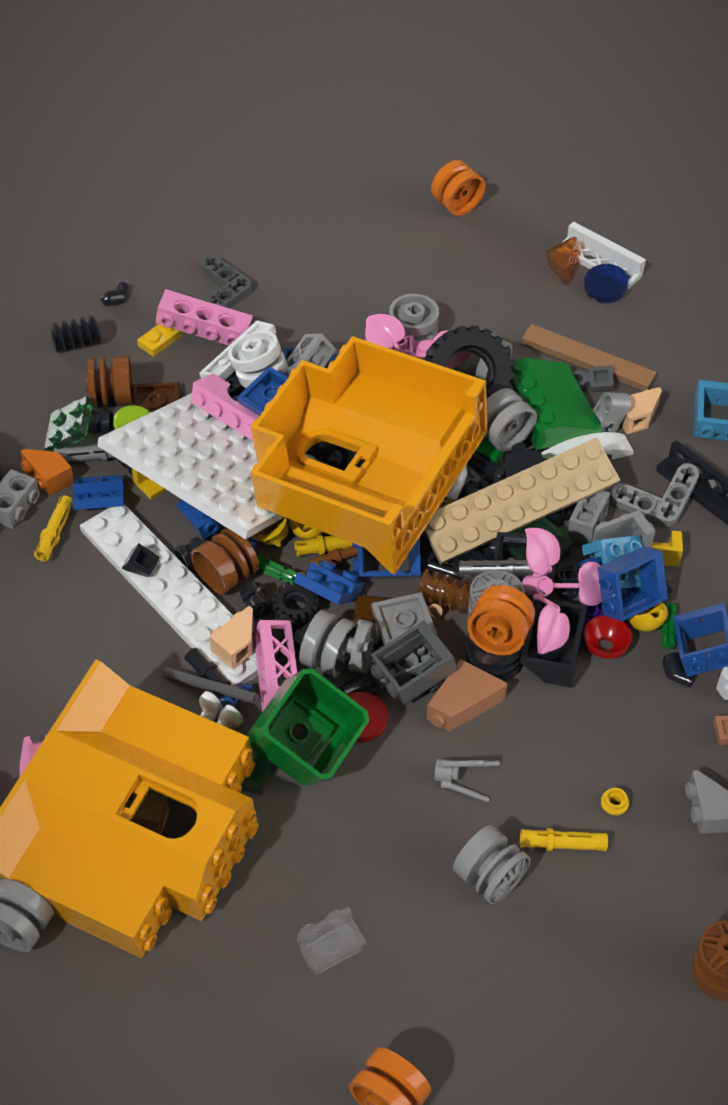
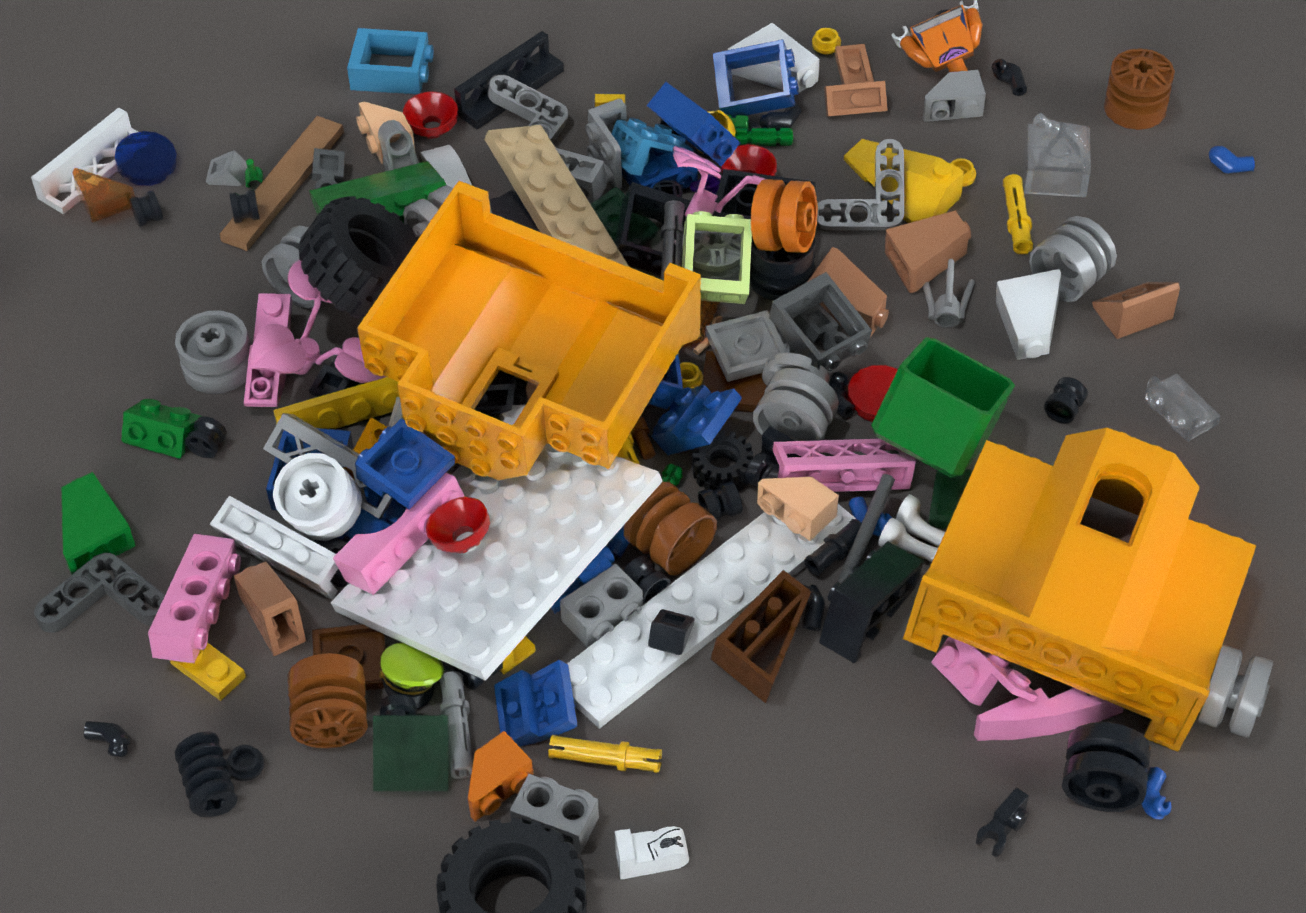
camera: 90 degrees left, 0 degrees up
none -> green slope [61,472,136,575]
none -> green bracket [121,399,201,458]
none -> black wheel [129,190,163,227]
none -> black wheel [185,416,227,458]
none -> light grey slope [206,150,247,186]
none -> black plate [227,745,264,781]
none -> black wheel [229,189,260,224]
none -> nougat slope [234,561,306,656]
none -> green hand [245,159,264,188]
none -> red piece [403,91,458,139]
none -> red piece [426,497,490,553]
none -> light grey brick [560,564,643,648]
none -> yellow plate [680,362,703,389]
none -> yellowish green window [682,211,752,304]
none -> reddish brown wedge [710,570,811,703]
none -> green axle [735,128,793,146]
none -> black arm [803,584,825,631]
none -> light grey beam [817,139,904,230]
none -> black wedge [819,541,924,664]
none -> nougat plate [824,81,888,117]
none -> yellow wedge [844,139,964,223]
none -> nougat slope [885,210,971,293]
none -> white slope [996,269,1061,360]
none -> clear piece [1024,113,1091,197]
none -> black wheel [1044,377,1088,424]
none -> nougat slope [1092,282,1180,339]
none -> blue arm [1209,146,1255,174]

